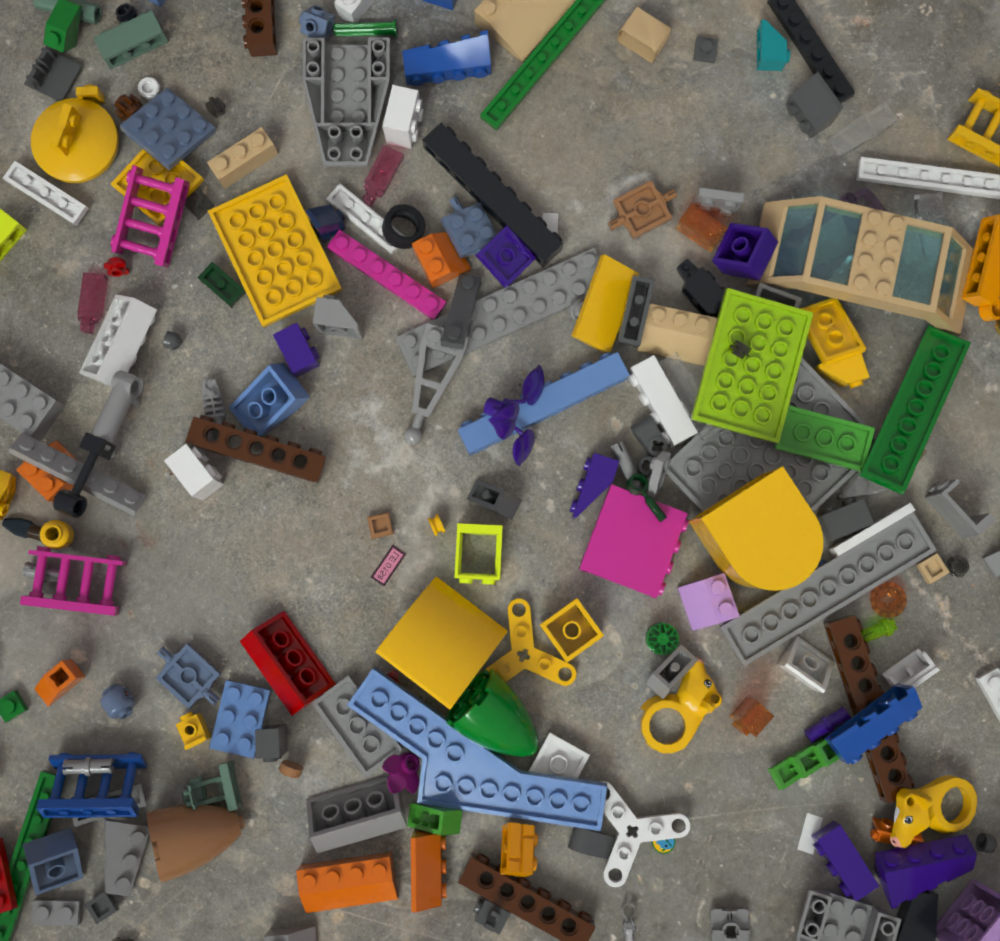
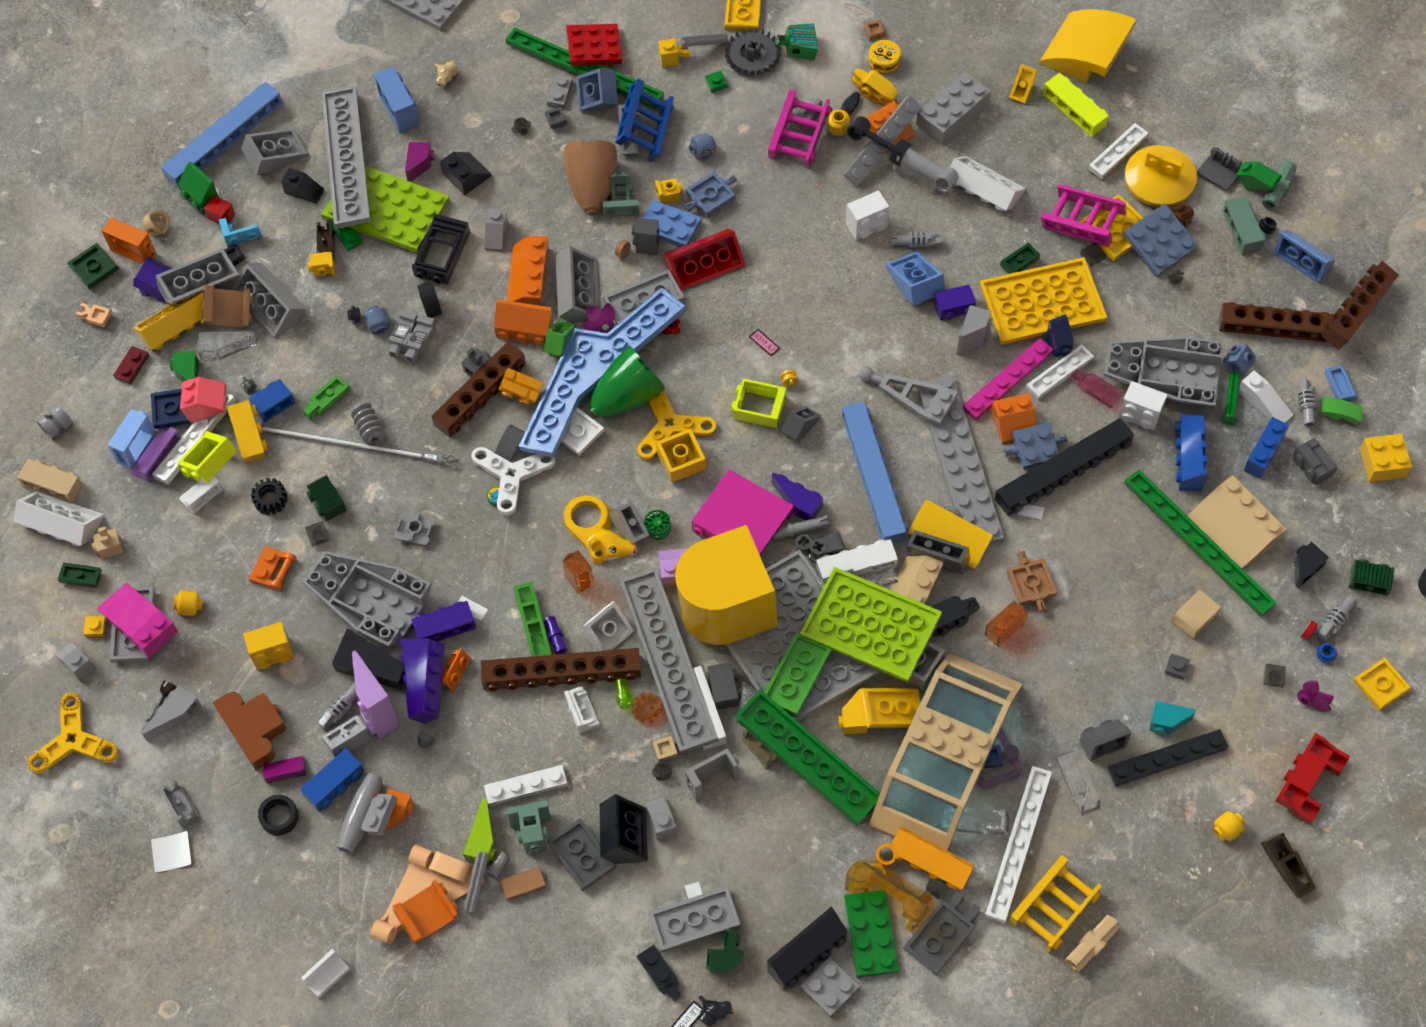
camera: 105 degrees right, 20 degrees down
orange slope [35,659,86,707] -> none
light grey pin [63,757,114,776] -> none
yellow plate [76,84,105,104] -> none
clear pink hinge [77,272,108,334] -> none
red plate [104,257,129,277] -> none
light grey wing [104,818,149,896] -> none
white tile [138,77,161,101] -> none
dark grey hinge [163,331,181,349] -> none
reddish brown brick [185,415,326,484] -> none
tan brick [207,127,278,189] -> none
medium nougat tile [367,512,394,539] -> none
yellow slope [375,576,508,710] -> none
black tyre [382,204,426,249] -> none
dark grey plate [441,274,481,350] -> none
dark purple plate [475,226,536,288] -> none
dark purple plant [484,364,544,466] -> none
dark green piece [626,473,667,522] -> none
light grey plate [647,450,671,500] -> none
light grey plate [692,187,744,216] -> none
dark purple brick [712,223,778,281] -> none
clear smoke plate [730,340,752,359] -> none
blue wedge [824,683,922,764] -> none
yellow animal [890,775,977,848] -> none

